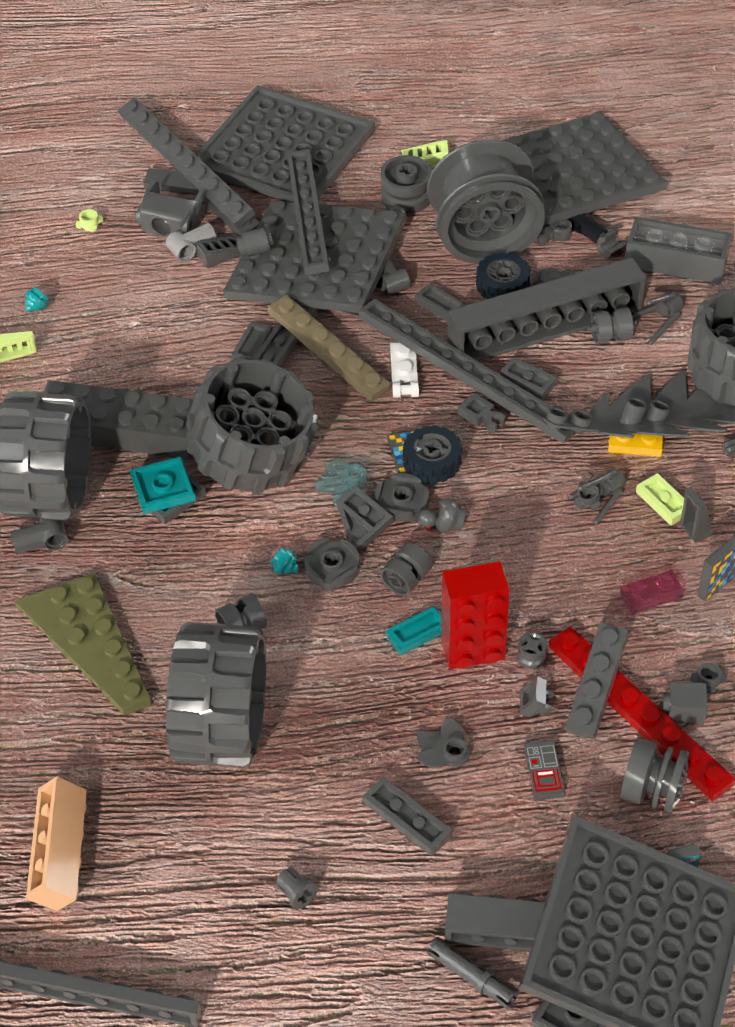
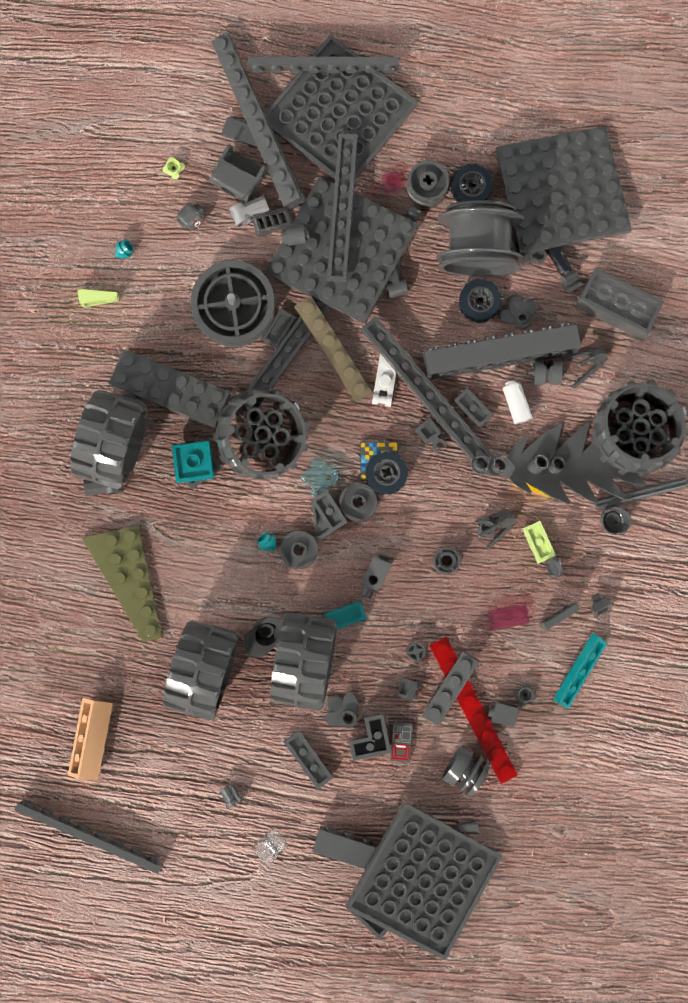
camera: 10 degrees right, 35 degrees up
dark grey wheel [214,593,267,629] -> none
dark grey wheel [380,543,432,596] -> none
yellowish green slope [402,140,448,168] -> none
dark grey tile [414,283,467,322] -> none
dark grey animal [418,498,466,533] -> none
dark grey pin [427,937,519,1010] -> none
red brick [441,561,510,670] -> none
none -> dark grey head [177,203,205,231]
none -> dark grey wheel [190,260,275,347]
none -> dark grey piece [244,617,282,657]
none -> dark grey plate [248,57,399,73]
none -> clear wheel [252,828,289,866]
none -> dark grey wheel [270,612,337,710]
none -> dark grey brick [349,713,391,761]
none -> dark grey torso [360,552,393,599]
none -> clear pink plate [382,172,402,193]
none -> dark grey wheel [433,547,461,575]
none -> white brick [503,380,533,425]

